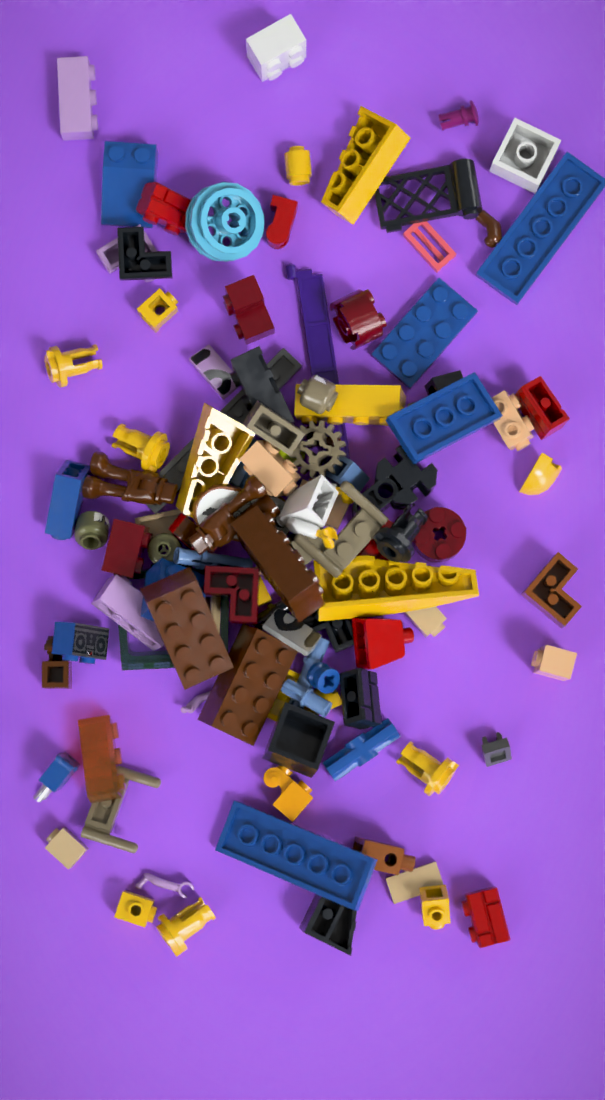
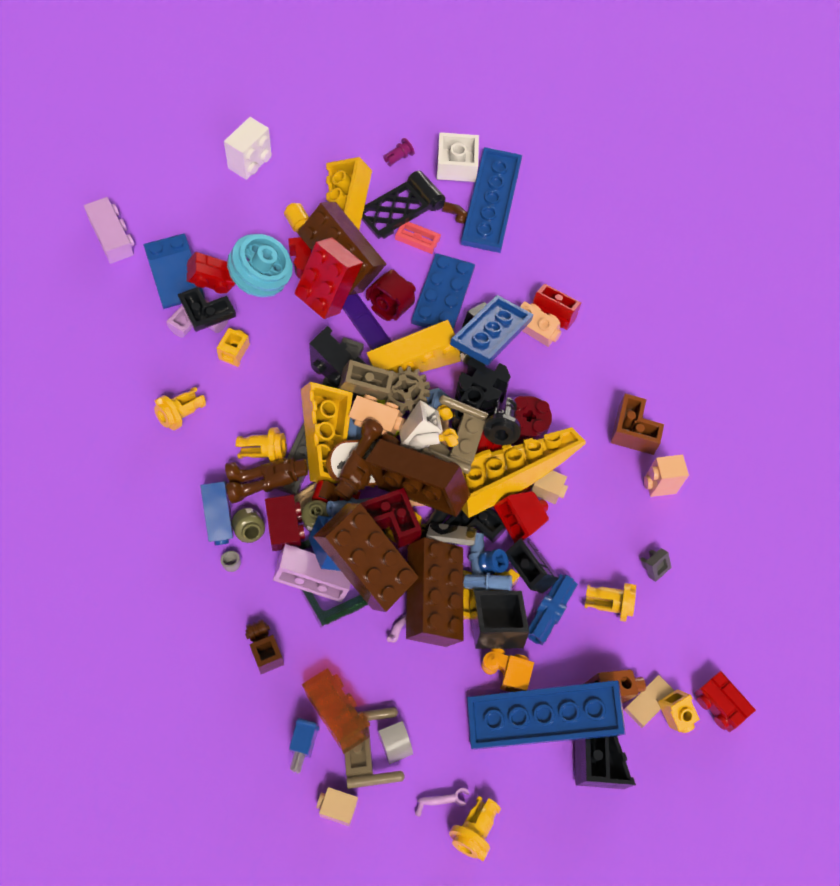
camera: 30 degrees left, 20 degrees down
brick [52,622,109,664] -> none
yellow brick [114,890,157,927] -> none
slope [189,345,240,400] -> none
dark red brick [222,275,275,345] -> none
dark tan head [297,375,339,414] -> none
yellow brick [519,453,562,495] -> none
none -> light grey hinge [220,551,241,572]
none -> red brick [294,237,363,319]
none -> reddish brown brick [297,202,386,295]
none -> light grey brick [378,721,413,764]

